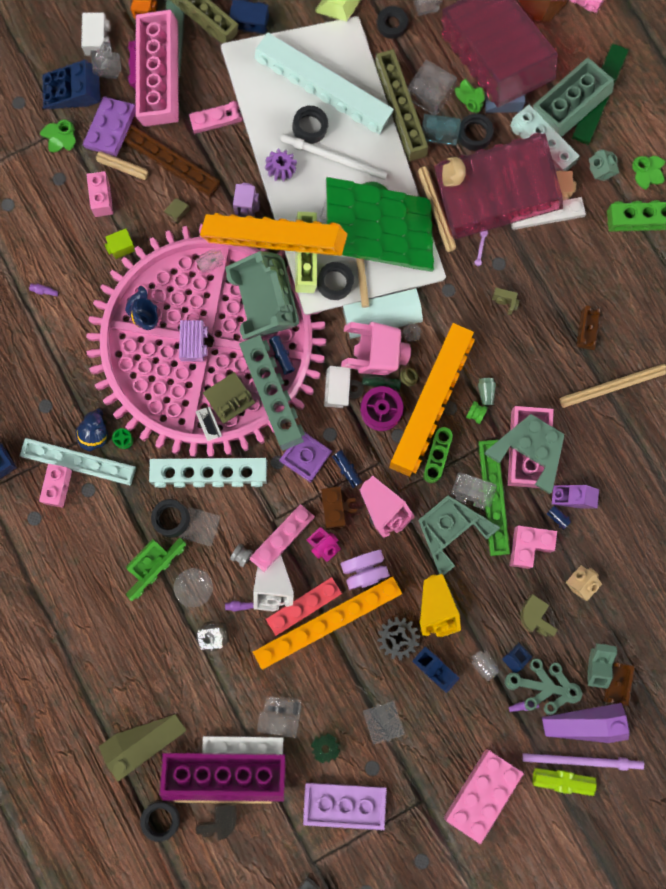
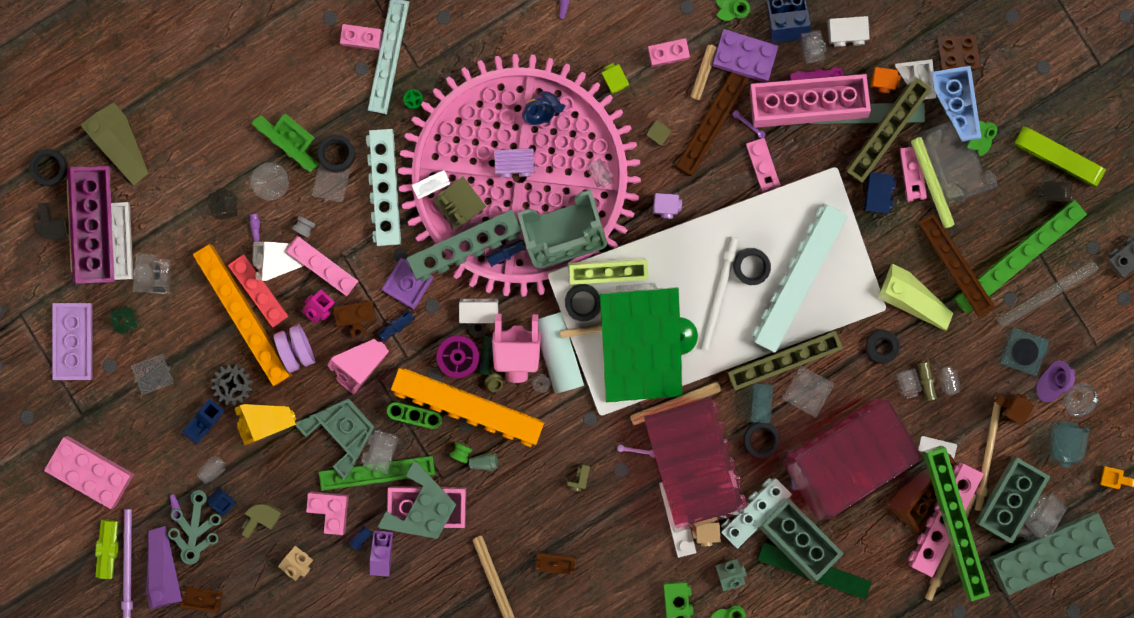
camera: 90 degrees right, 10 degrees up
dark blue hair [76,408,108,451] -> none
light orange brick [200,213,347,256] -> none
medium lavender gear [265,148,297,182] -> none
tan hair [442,157,466,187] -> none
bright green plate [455,79,485,113] -> none
sand green brick [588,644,617,689] -> none
none -> medium lavender hinge [732,111,765,139]

